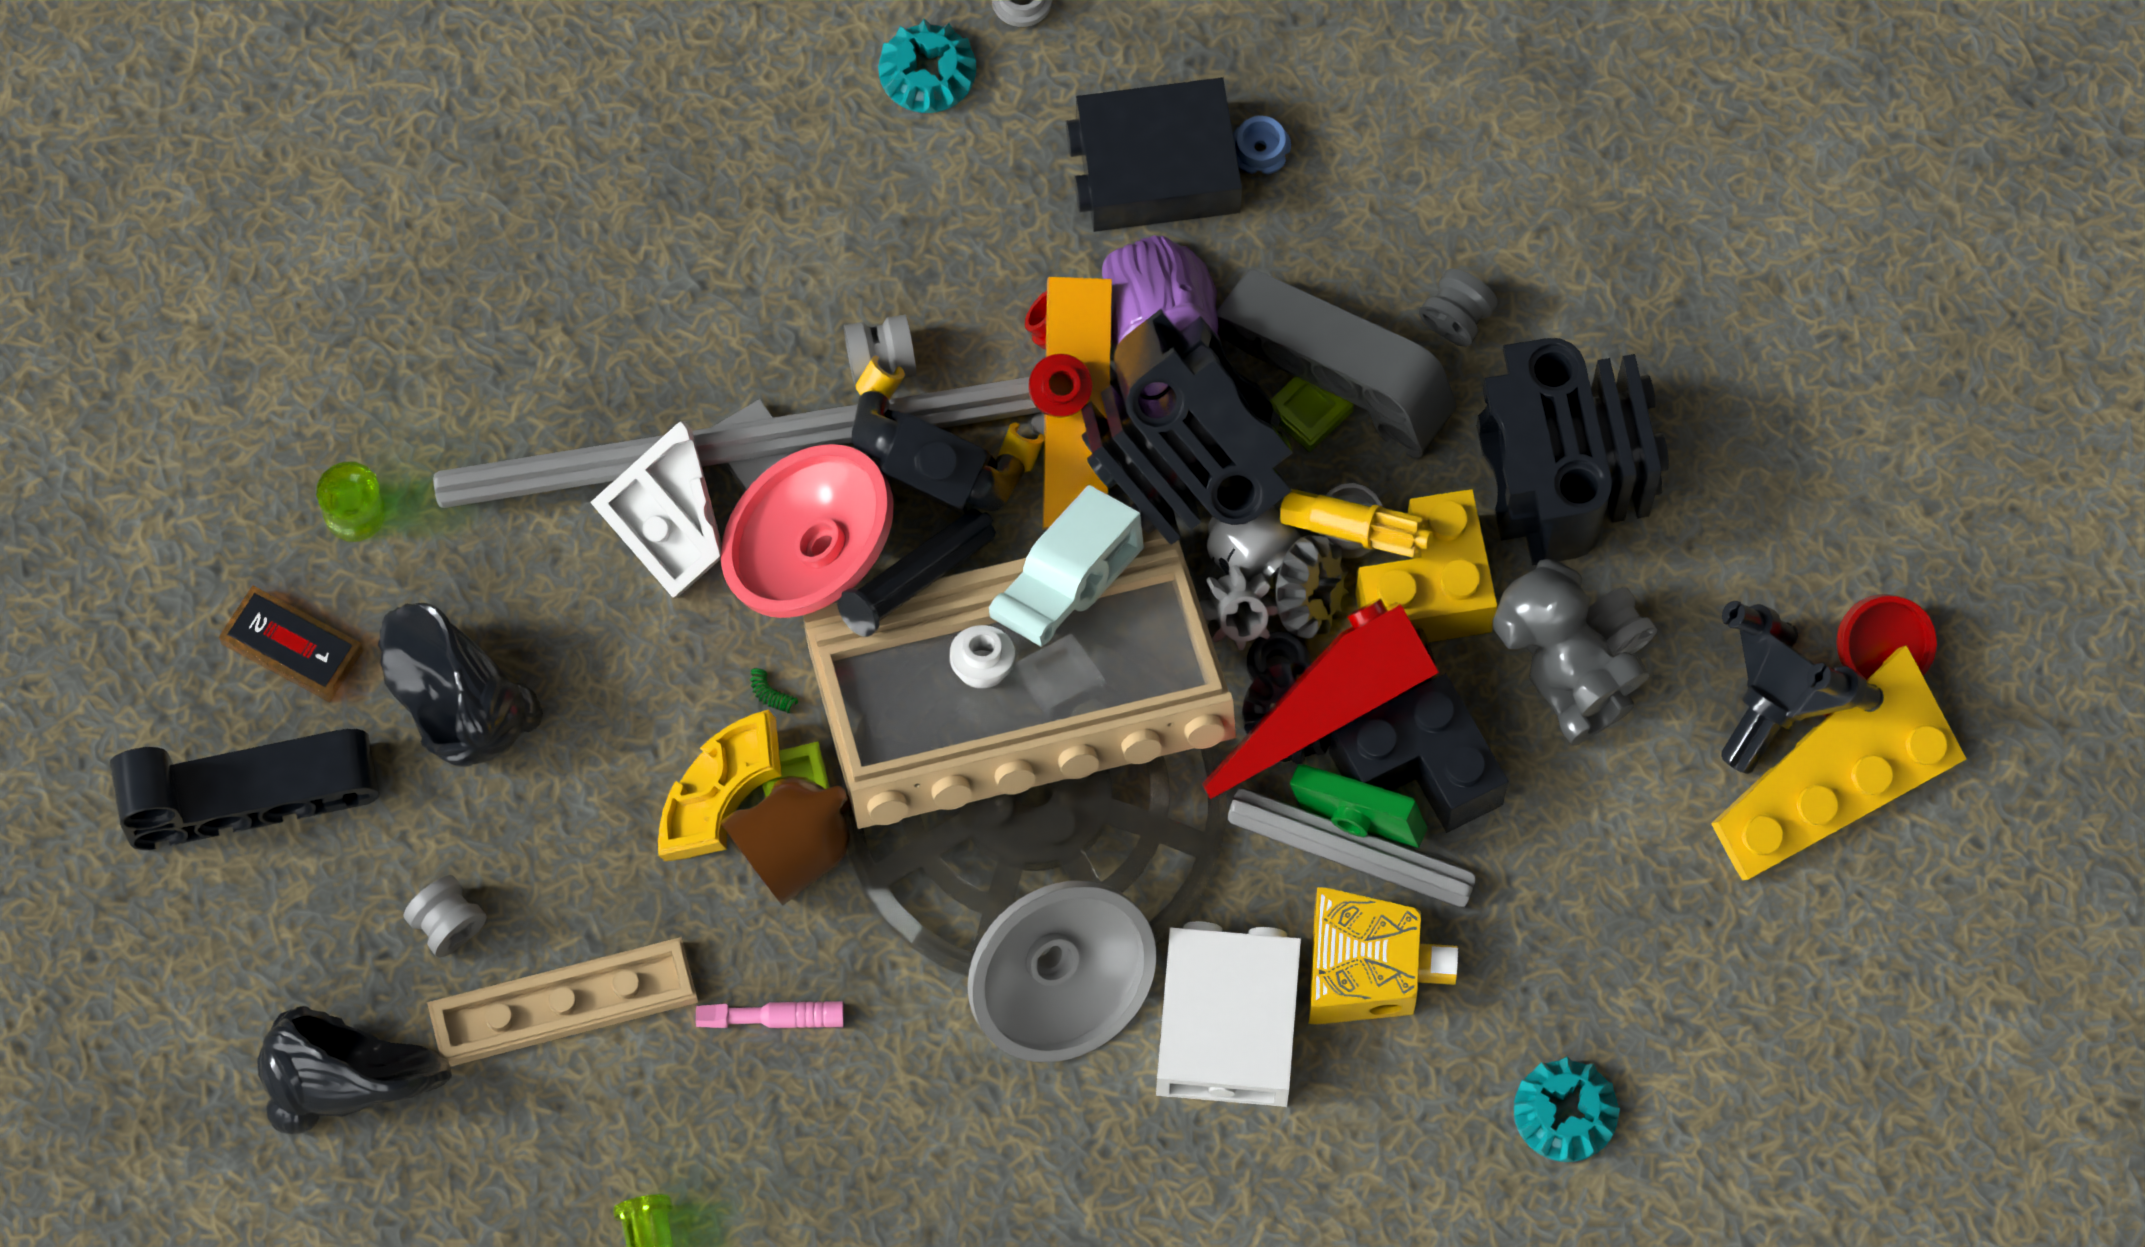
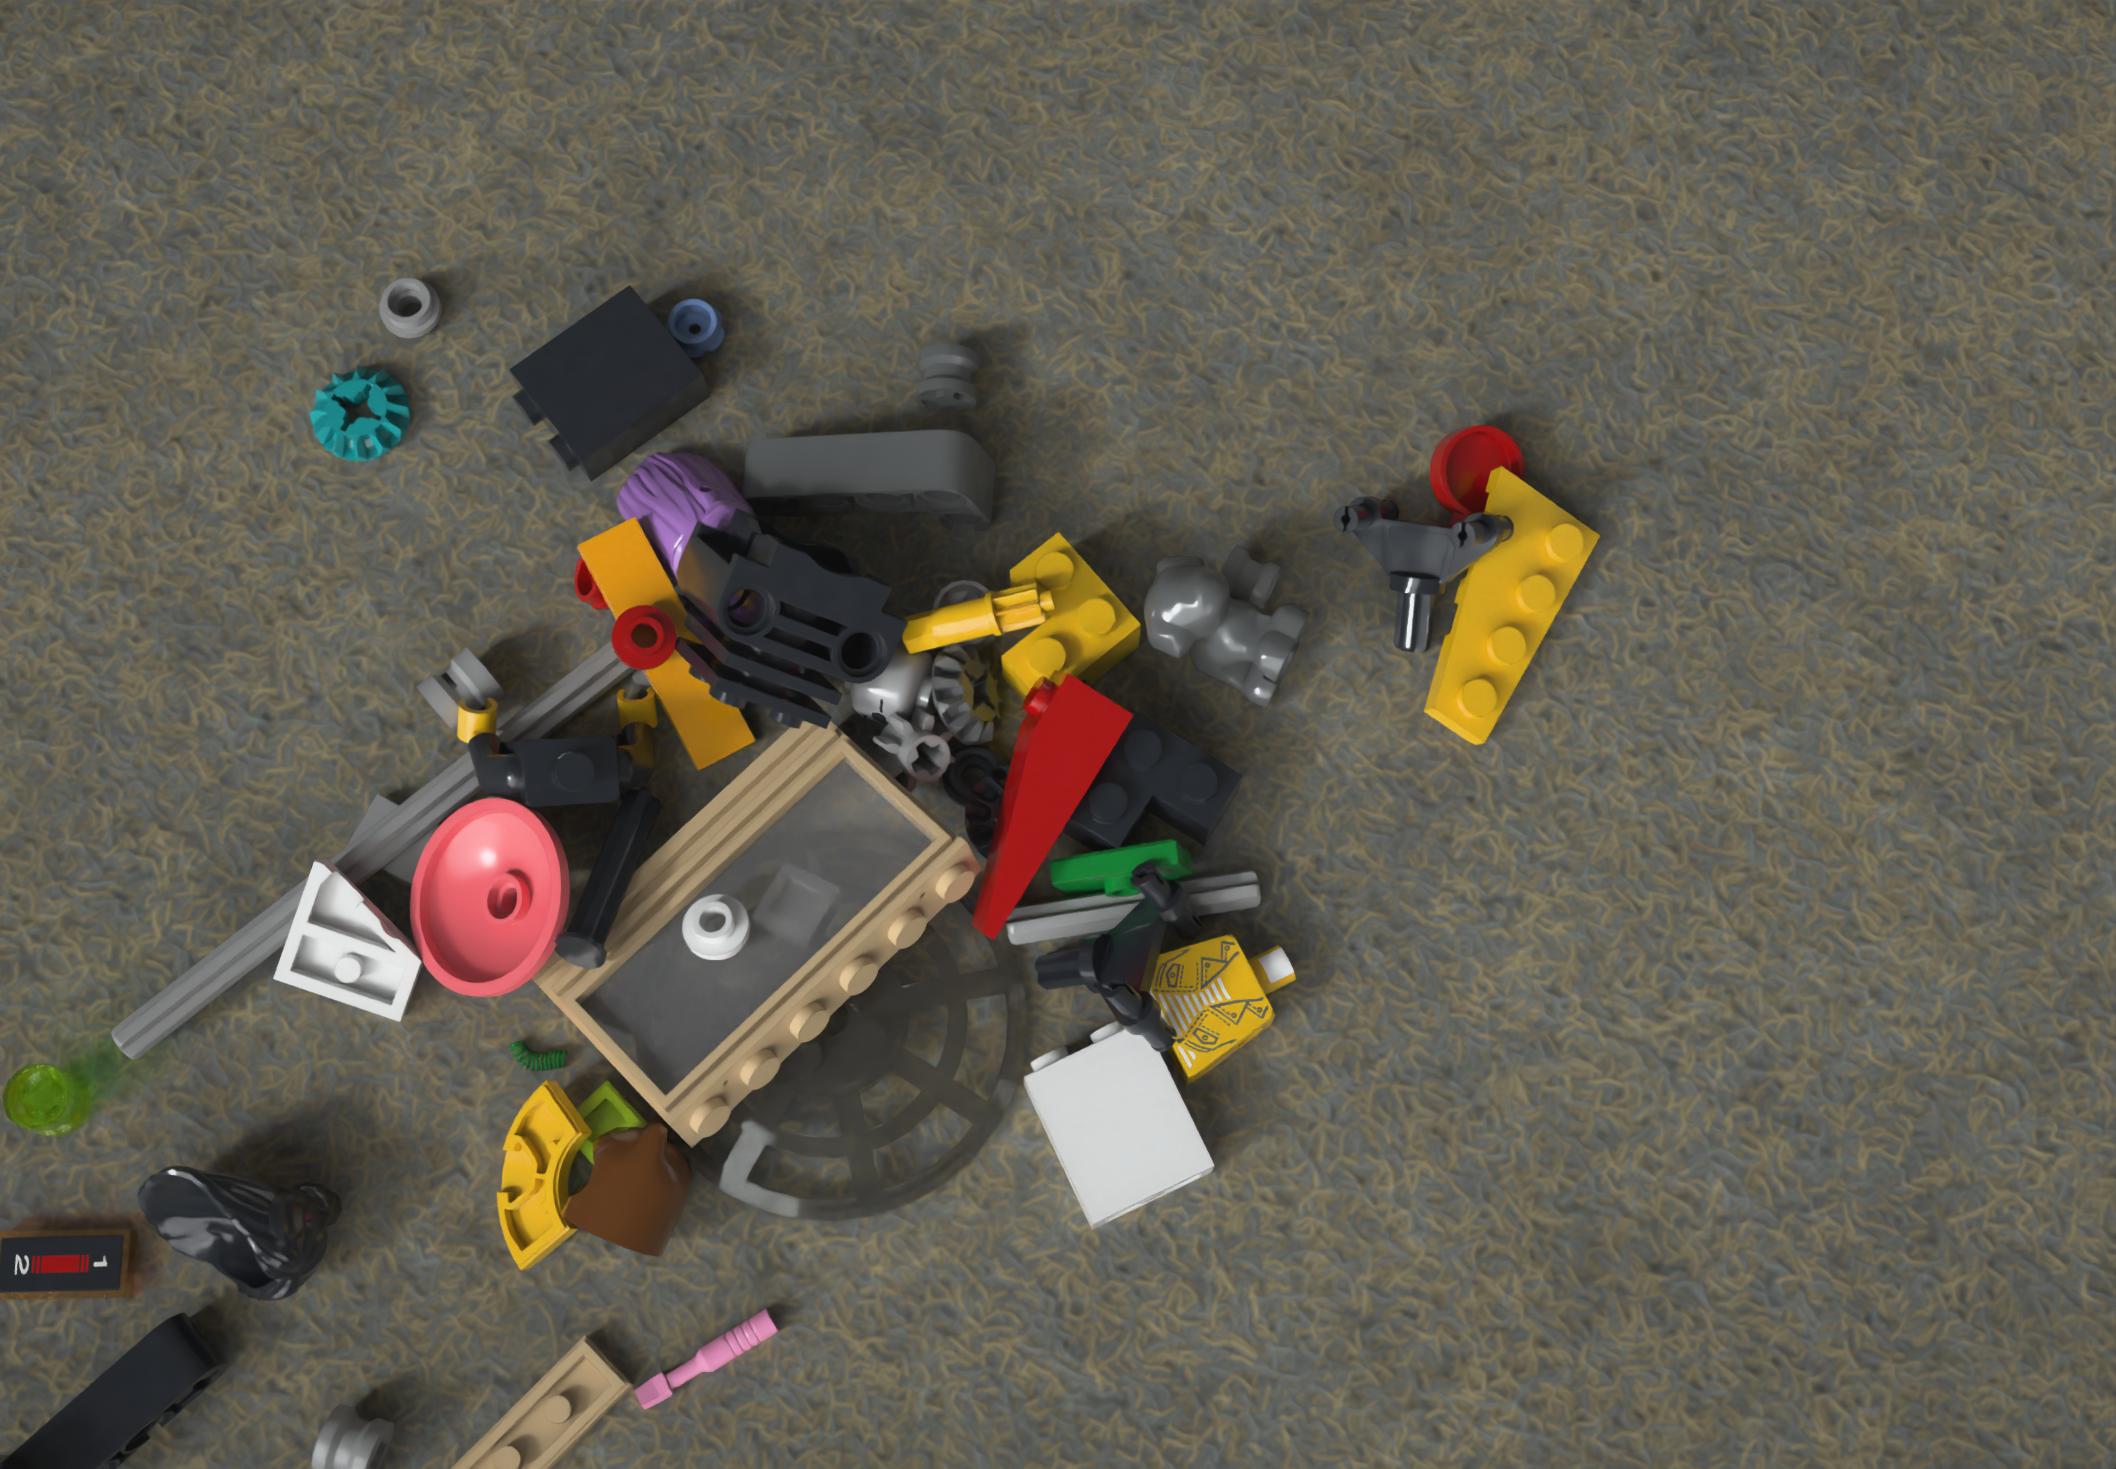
camera: 30 degrees left, 5 degrees up
light grey dish [968,881,1156,1062] -> none
light aqua piece [989,485,1144,647] -> none
lime tile [1271,376,1354,452] -> none
black piece [1476,338,1669,566] -> none
teal gear [1513,1056,1620,1162] -> none
none -> black axle [1034,862,1204,1052]

